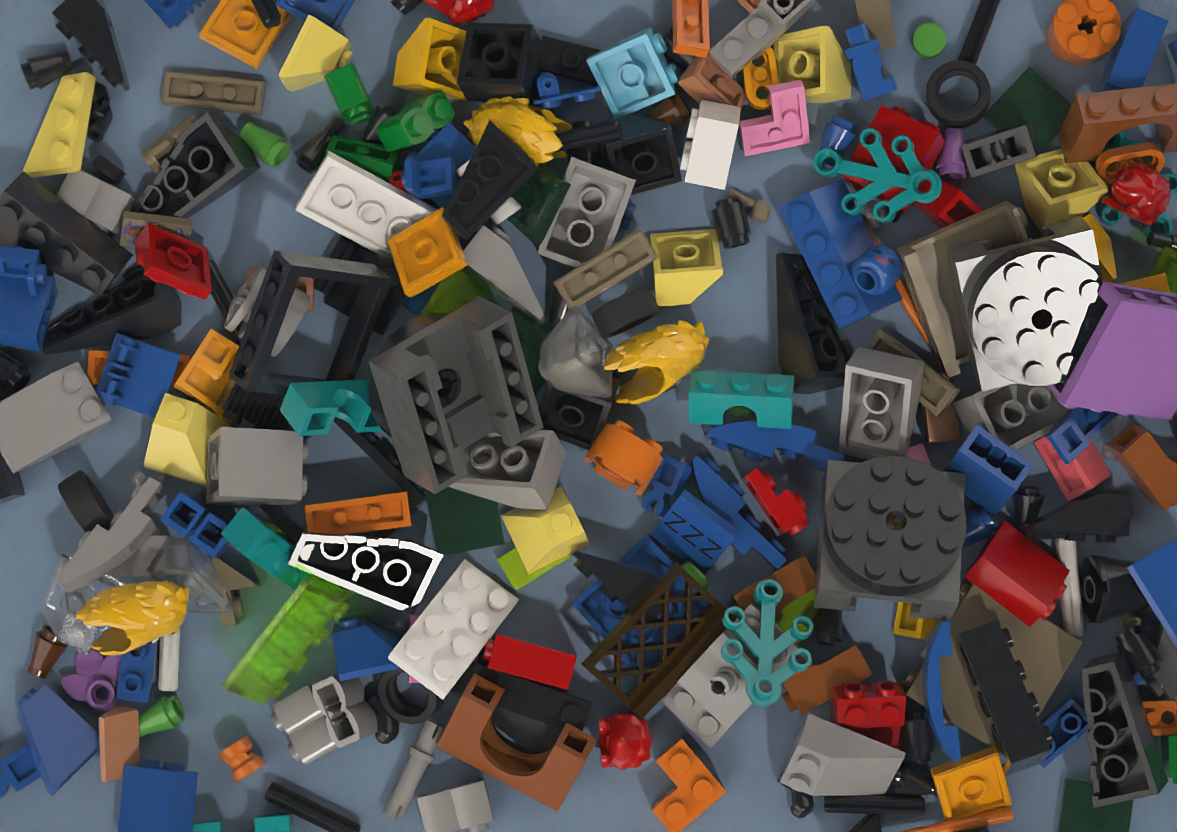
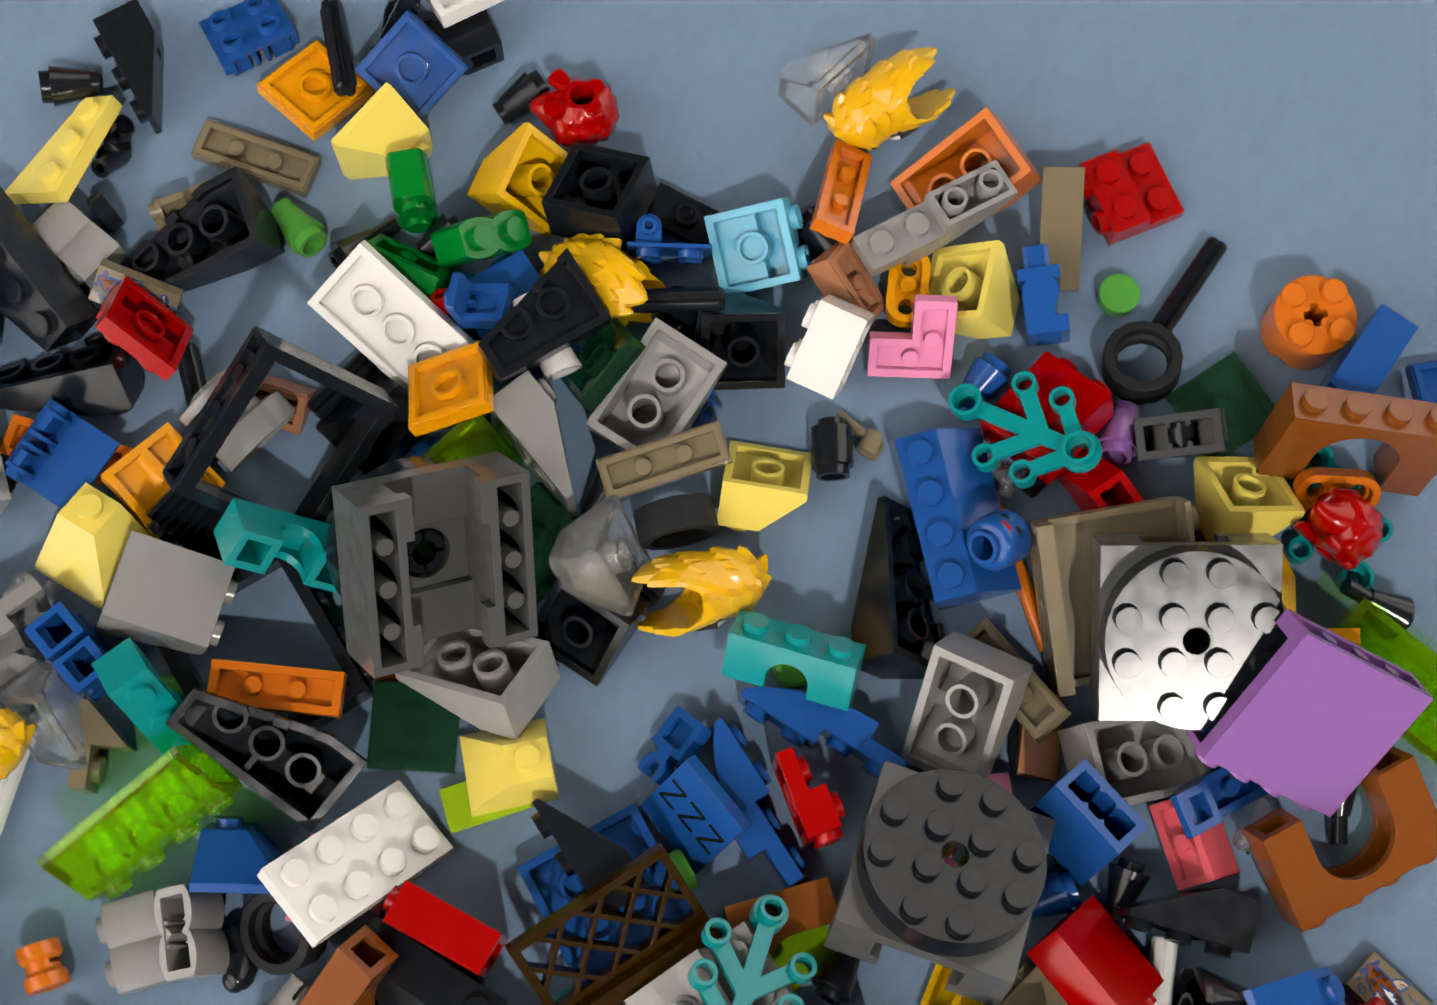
camera: 10 degrees right, 10 degrees down
orange brick [584,420,663,495] -> none
reddish brown cone [646,93,691,129] -> none

